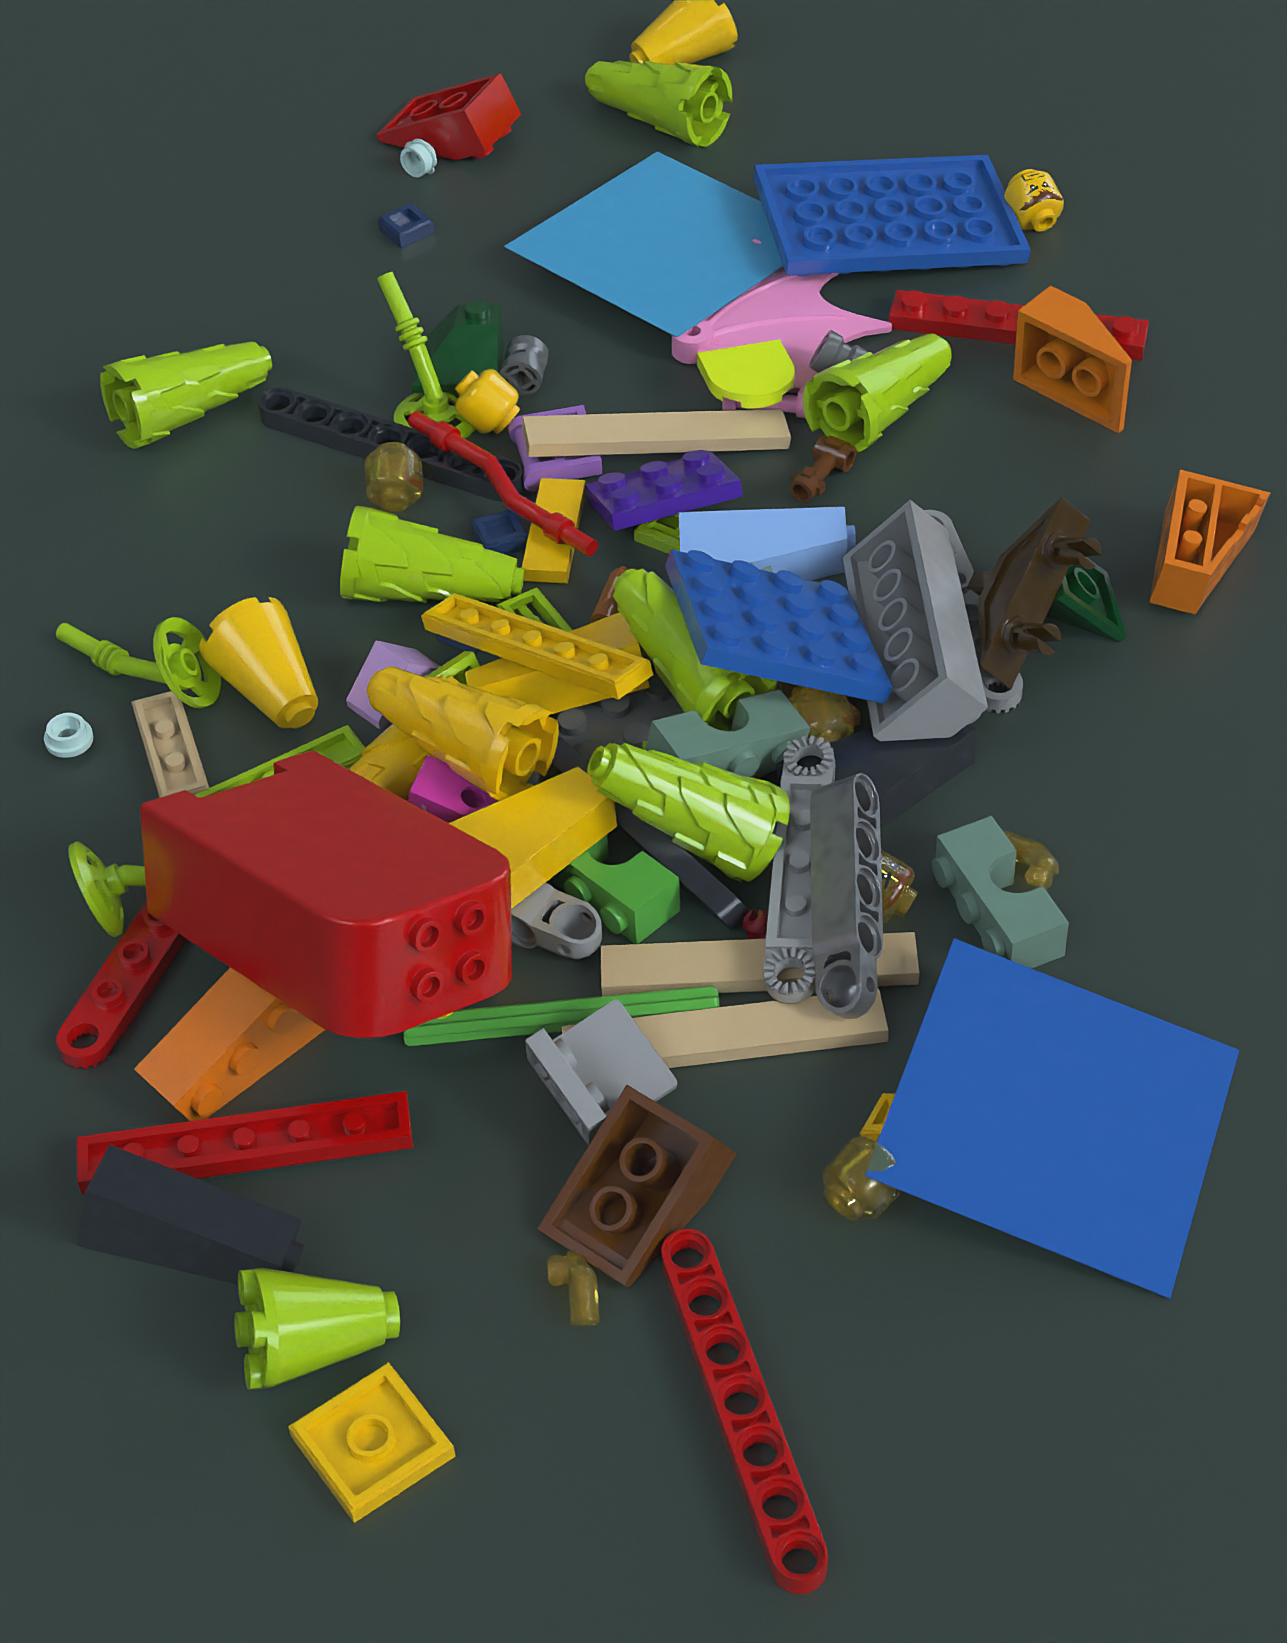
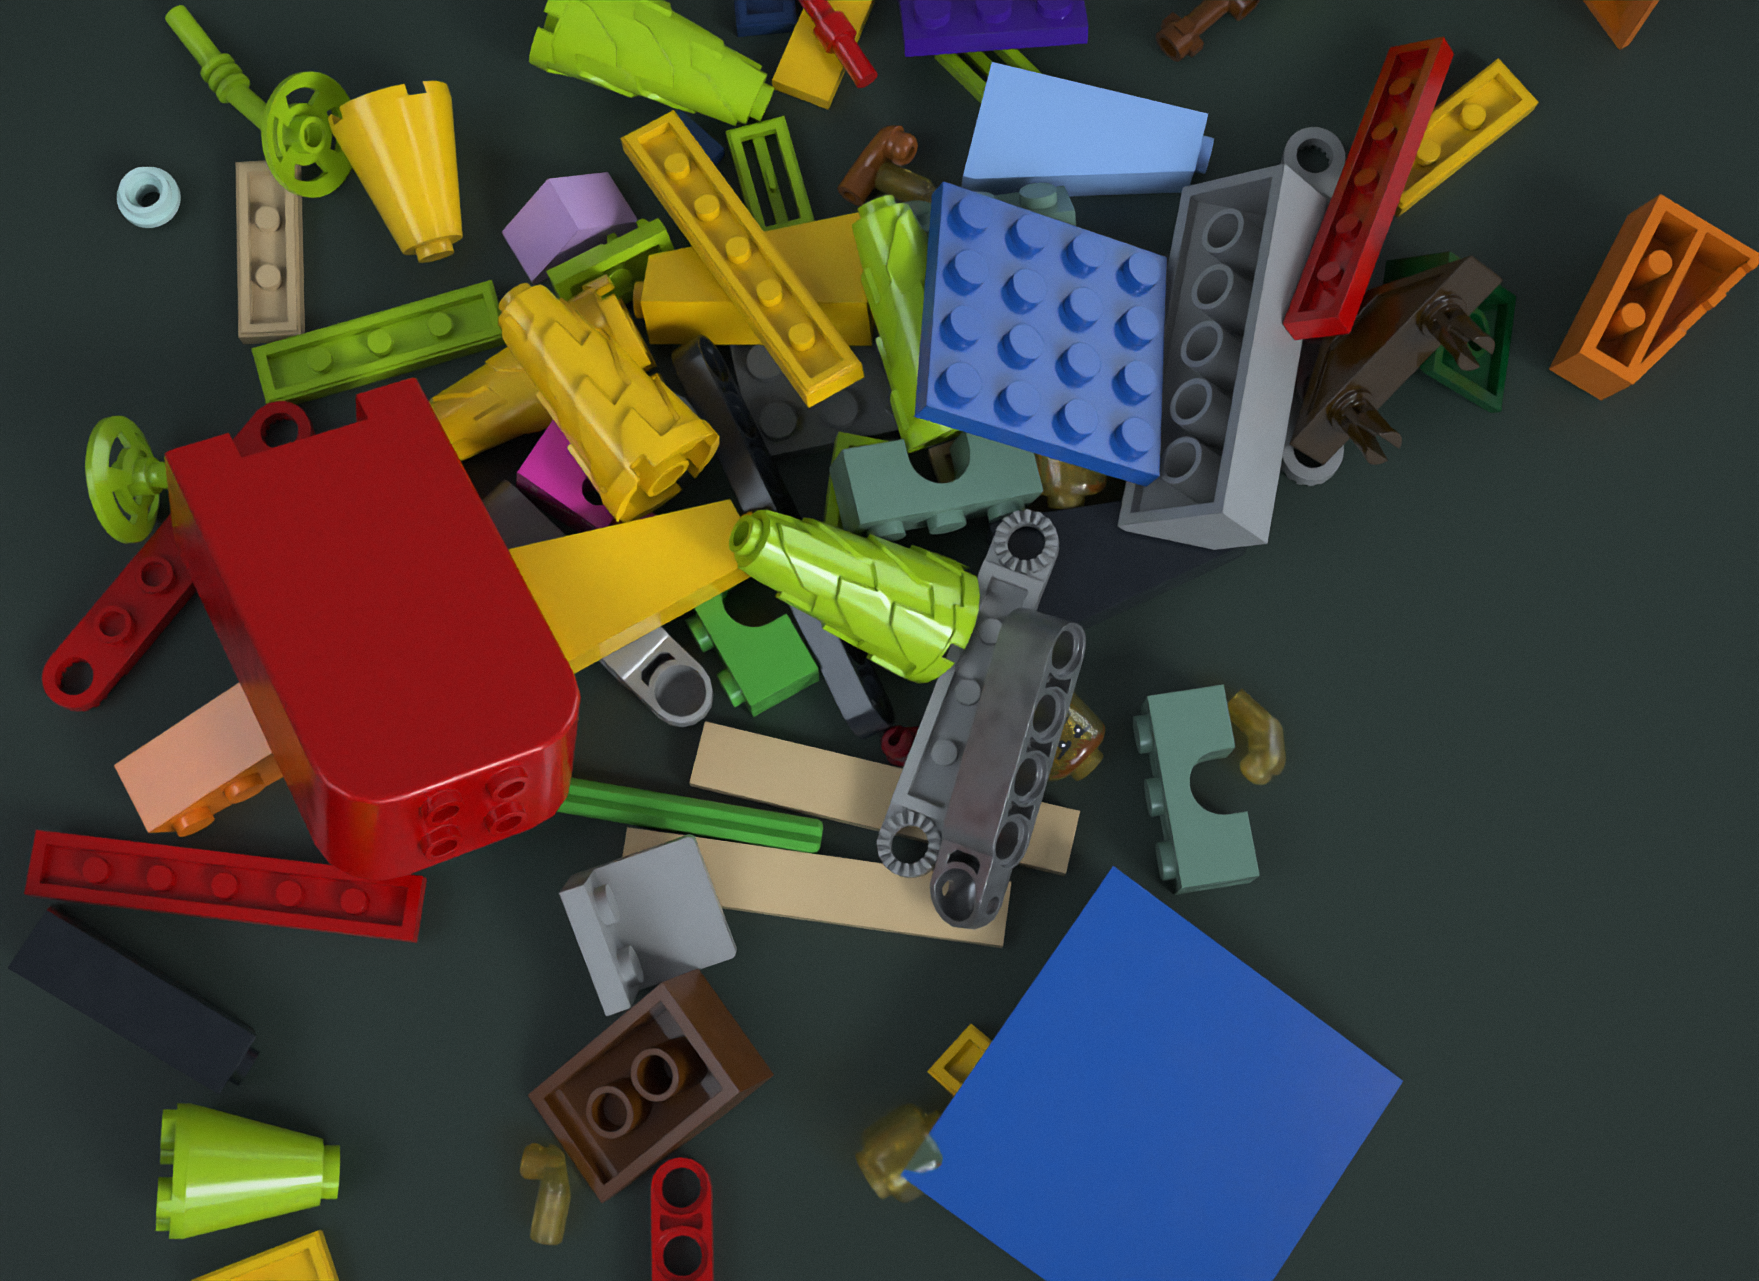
camera: 10 degrees right, 30 degrees up
none -> red plate [1283,36,1454,340]
none -> yellow tile [1395,58,1539,218]

